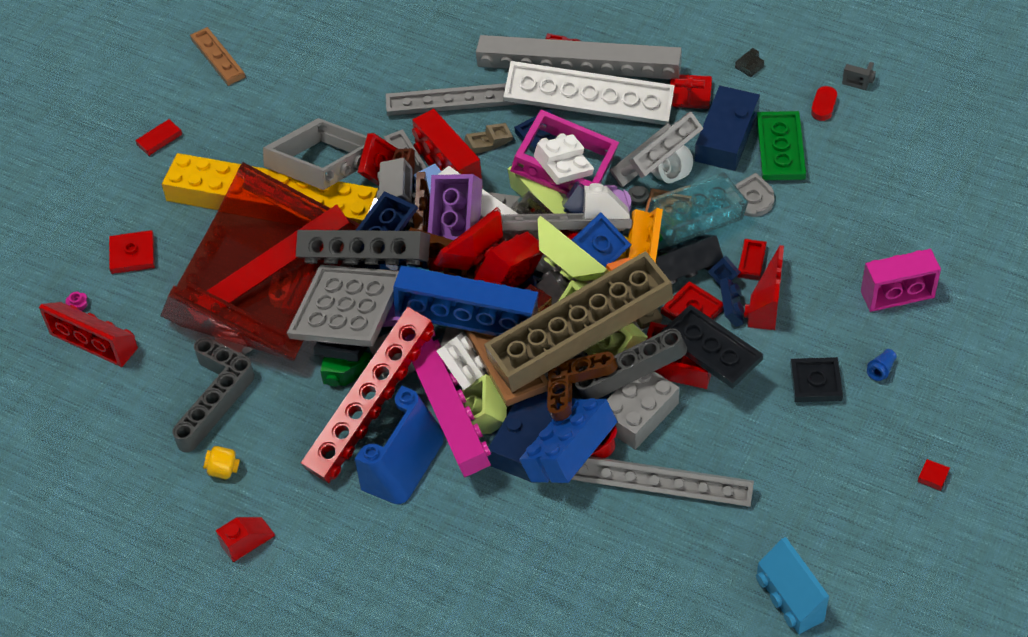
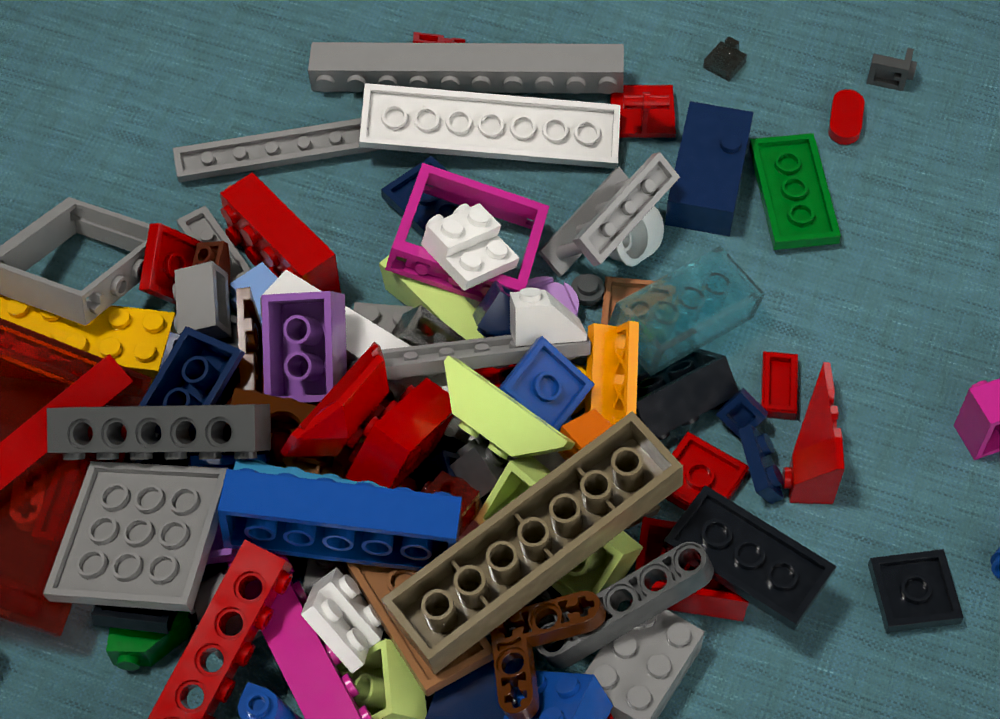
camera: 10 degrees left, 5 degrees up
dark tan slope [464,123,513,154] -> none
light grey tile [722,173,775,217] -> none

